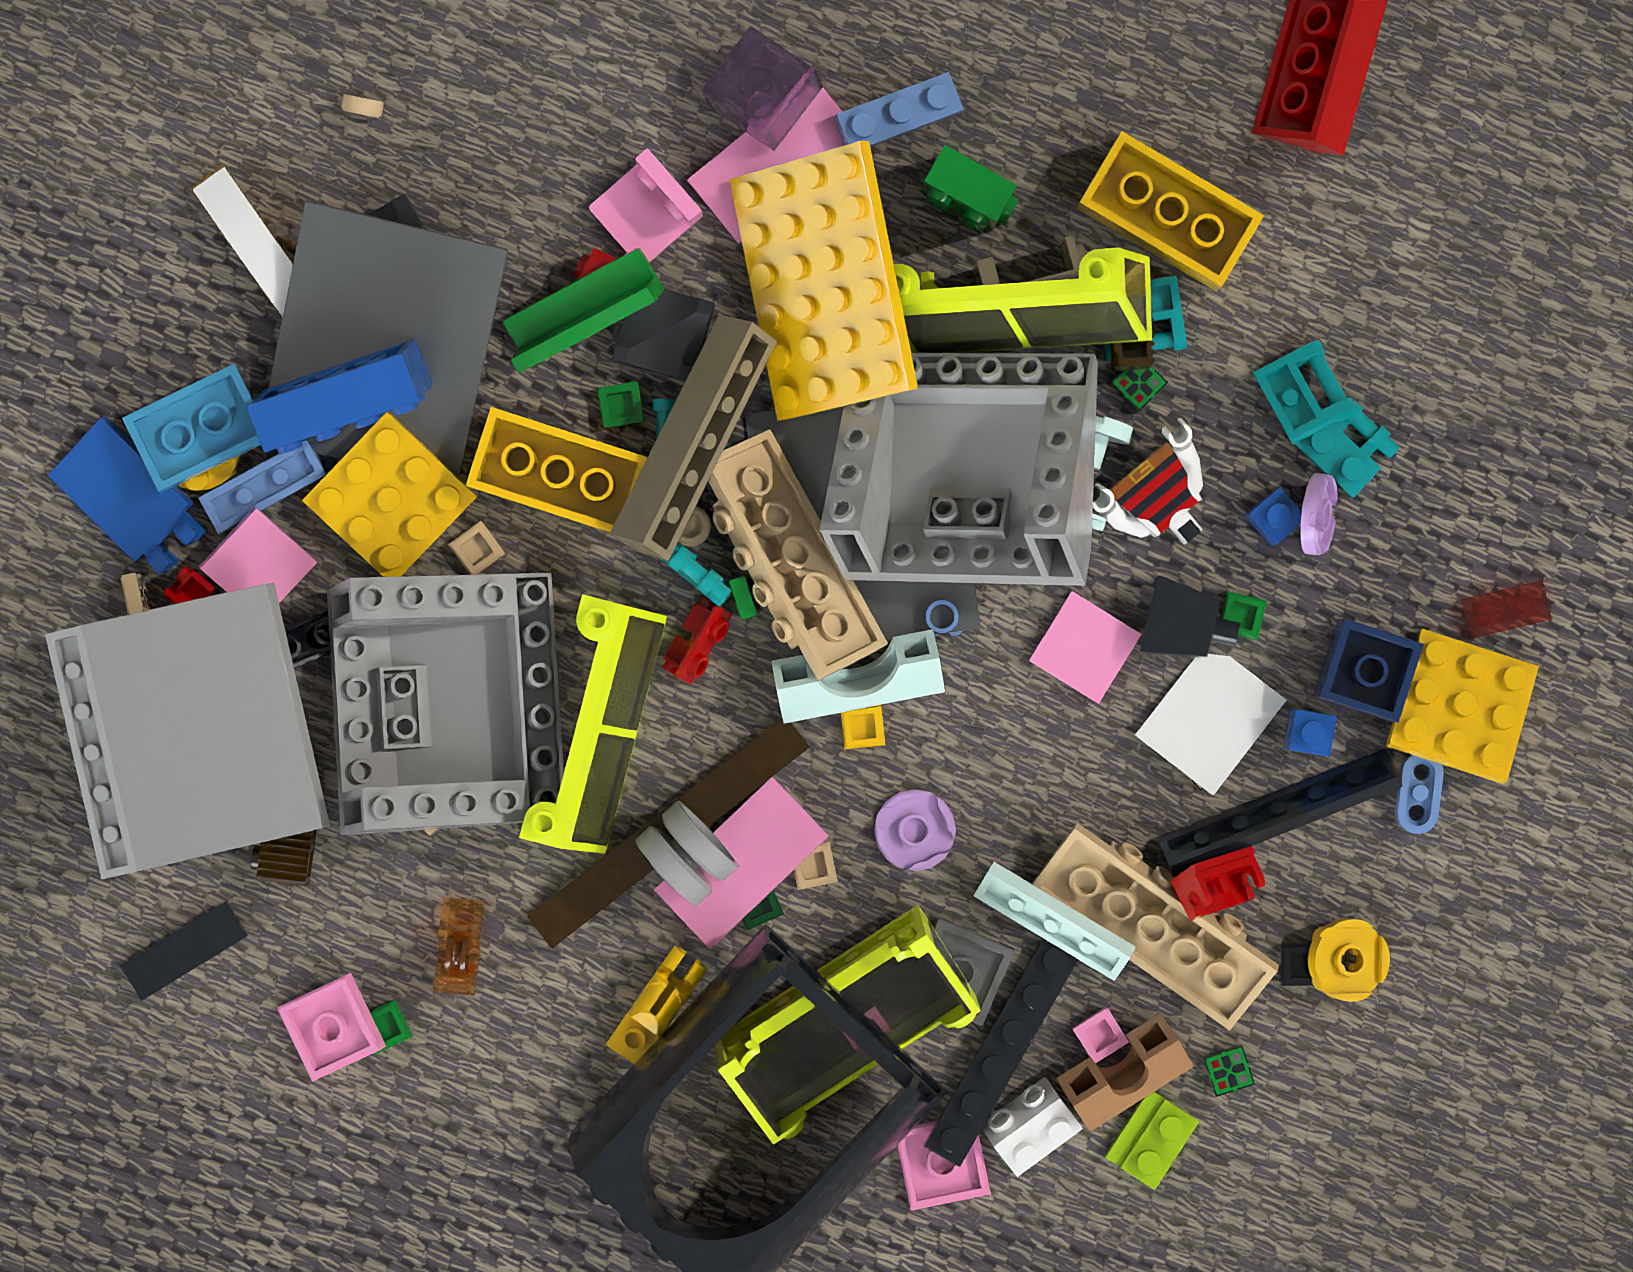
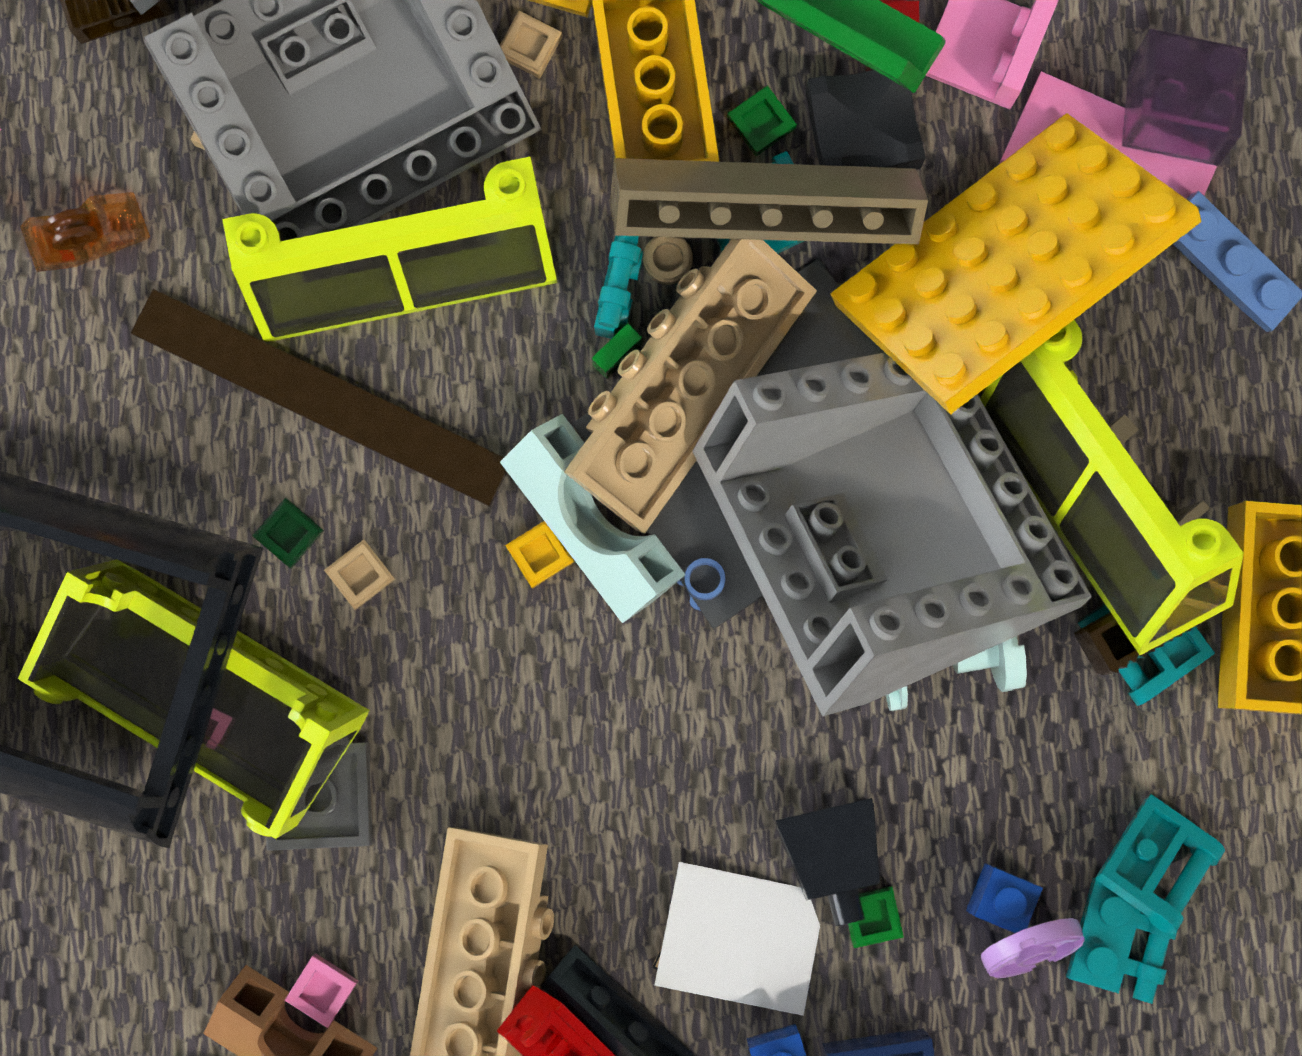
camera: 65 degrees right, 5 degrees down
yellow plate [606,945,708,1064] -> none
light grey wheel [635,801,740,906] -> none
bright pink tile [654,777,829,949] -> none
red hinge [662,597,732,684] -> none
lavender tile [874,789,956,871] -> none
bright pink tile [897,1120,991,1210] -> none
green brick [922,145,1019,233] -> none
black plate [923,938,1079,1167] -> none
light aqua plate [974,862,1136,981] -> none
white bracket [982,1078,1083,1177] -> none
bright pink tile [1028,591,1142,704] -> none
torso [1093,418,1203,545] -> none
tile [1109,366,1168,412] -> none

